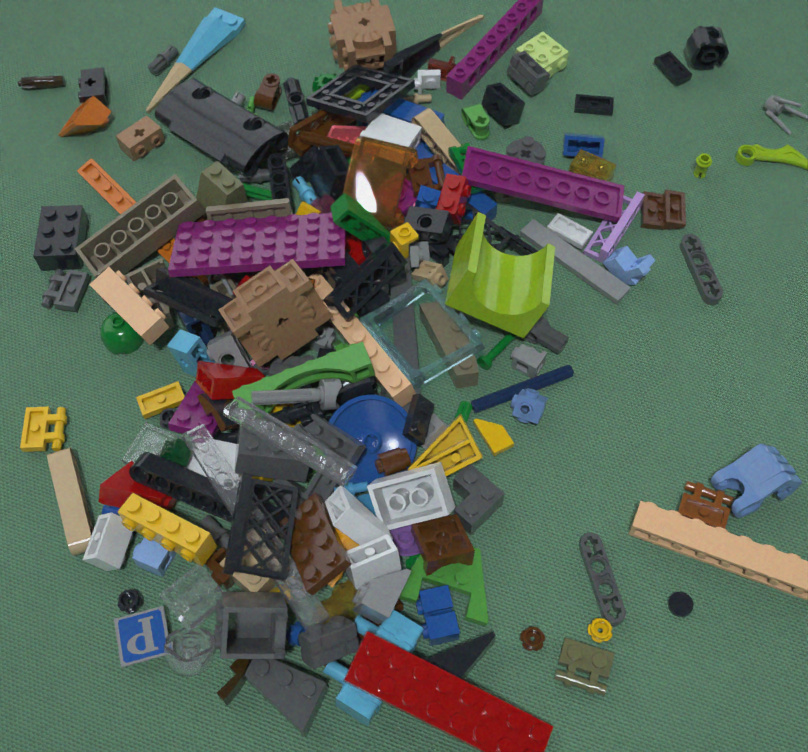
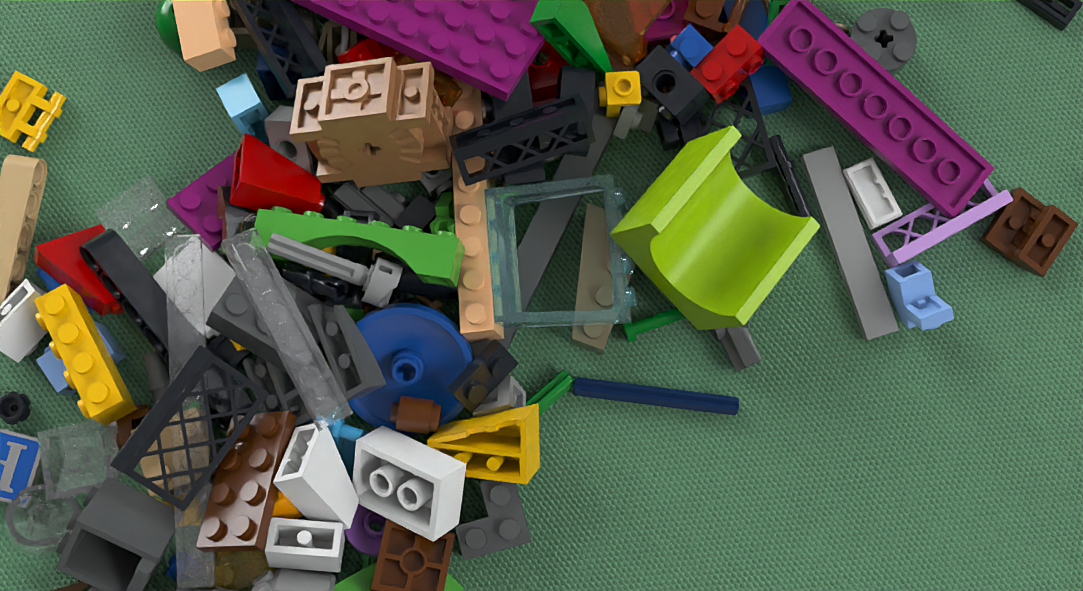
camera: 30 degrees right, 20 degrees up
yellow plate [136,381,185,419] -> none
black plate [159,408,176,429] -> none
dark green brick [159,438,195,467] -> none
tan bracket [411,260,449,293] -> none
yellow tile [473,418,514,456] -> none
light grey brick [511,344,547,378] -> none
medium blue brick [511,388,548,424] -> none
blue brick [563,133,605,158] -> none
clear yellow brick [569,149,616,182] -> none
dark grey beam [680,234,723,305] -> none

